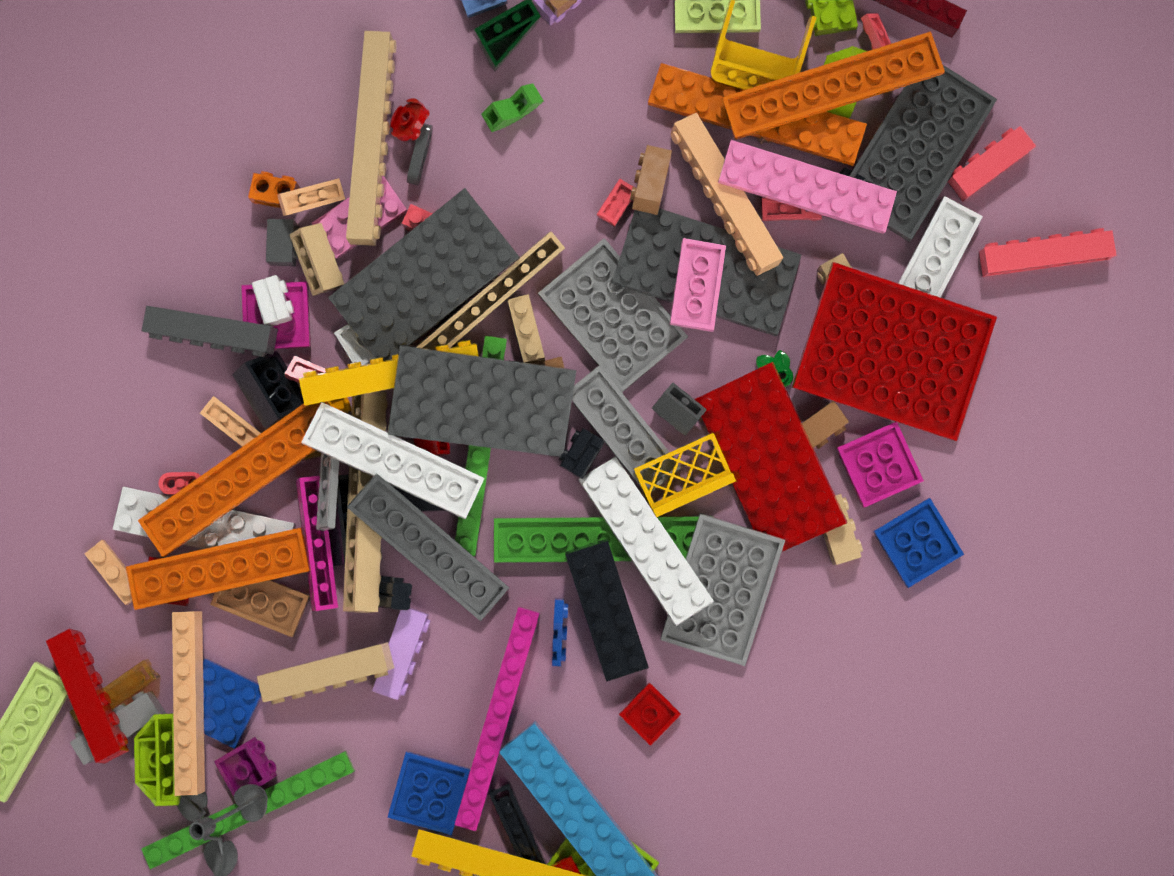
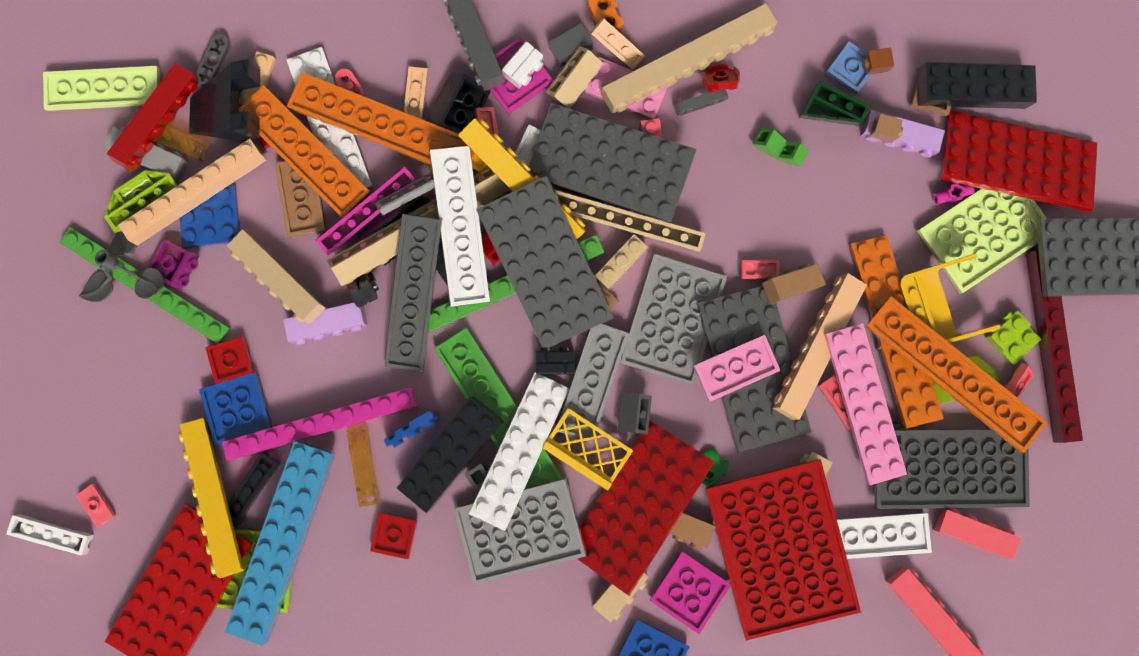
camera: 60 degrees right, 0 degrees up
none -> black wedge [189,59,260,141]
none -> dark grey beam [195,34,231,86]
none -> red plate [205,336,254,384]
none -> clear yellow piece [346,426,381,507]
none -> dark grey brick [465,463,488,490]

